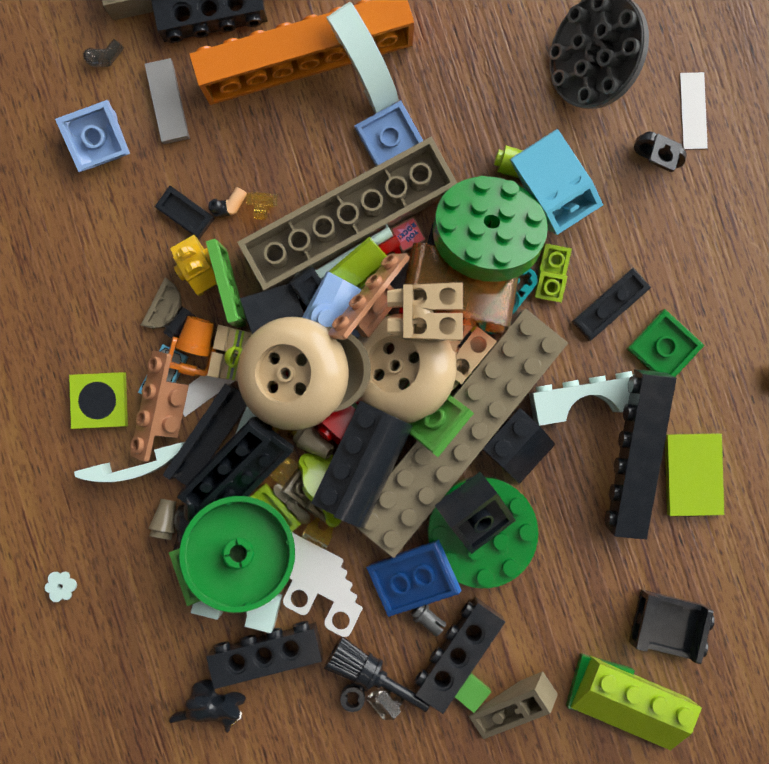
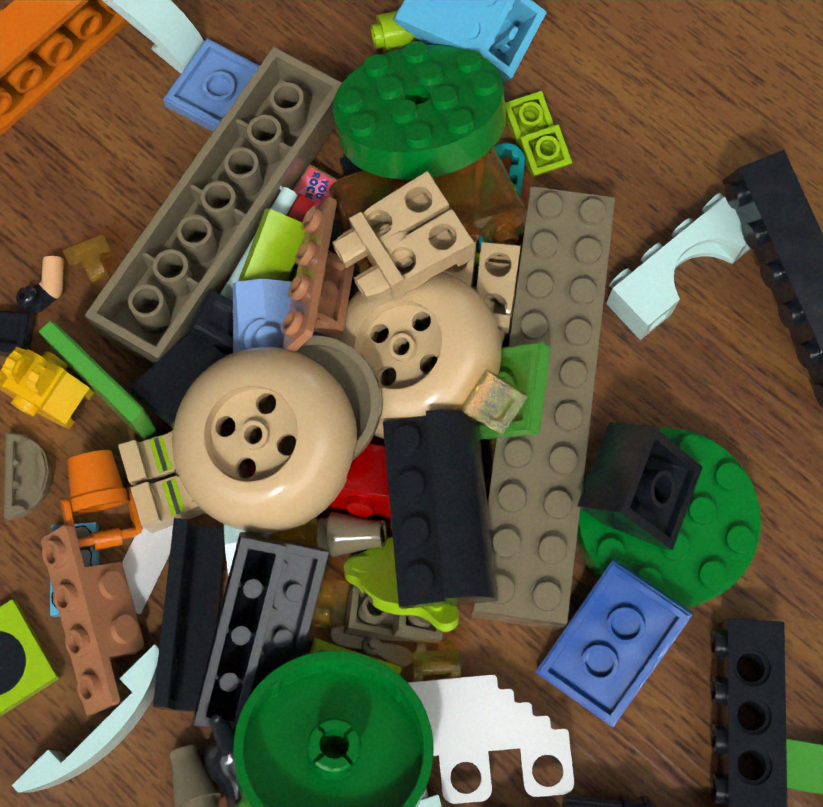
camera: 30 degrees left, 15 degrees down
black pin [163,306,196,338] -> none
lime hinge [224,346,242,369] -> none
dark grey pin [411,604,446,637] -> none
black slope [482,408,555,484] -> none
black tile [571,267,651,341] -> none
green tile [626,309,705,377] -> none
none -> clear yellow tile [461,369,528,435]

